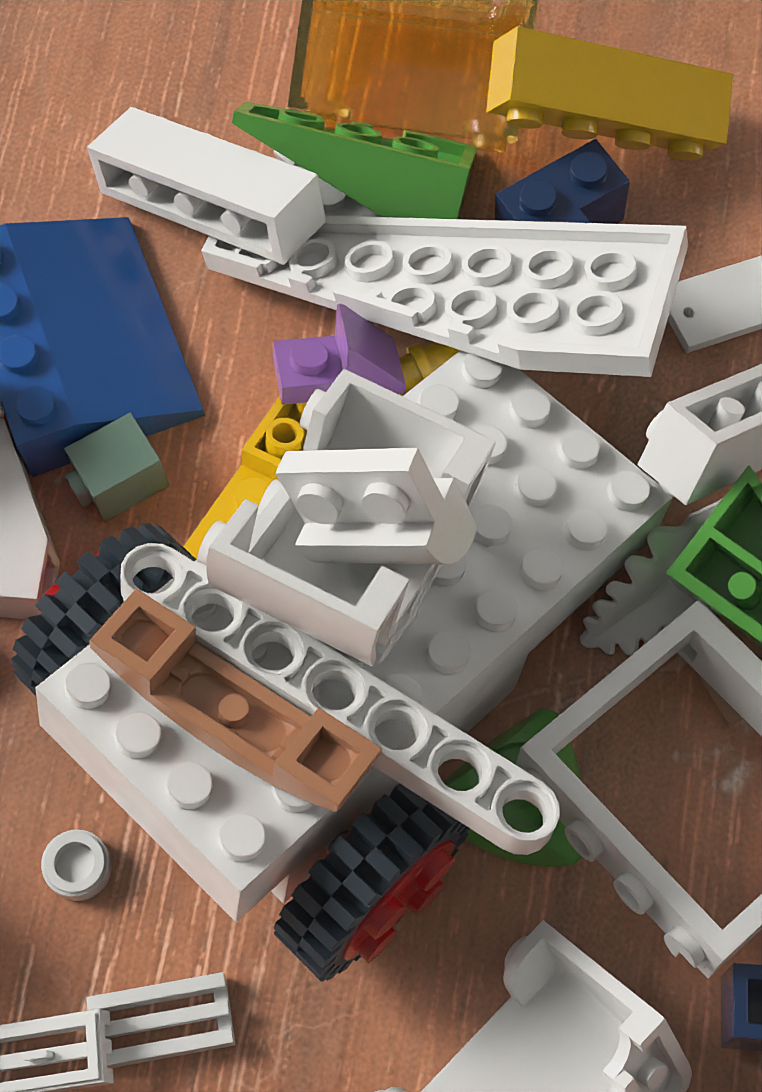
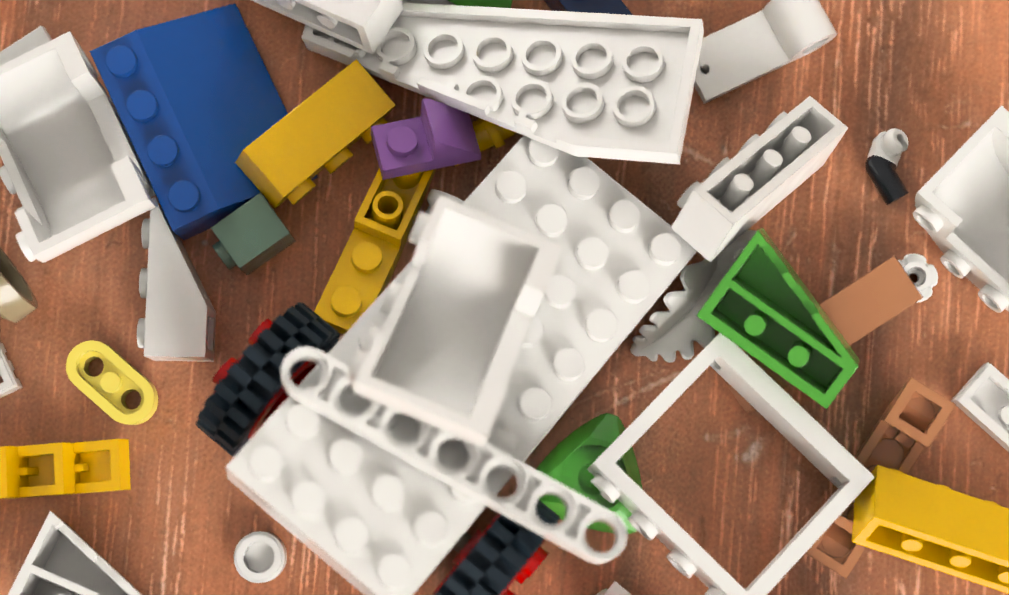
camera: 10 degrees left, 15 degrees up
nougat slope [89,588,382,812] -> none
white brick [275,448,478,564] -> none
none -> yellow brick [235,59,396,208]

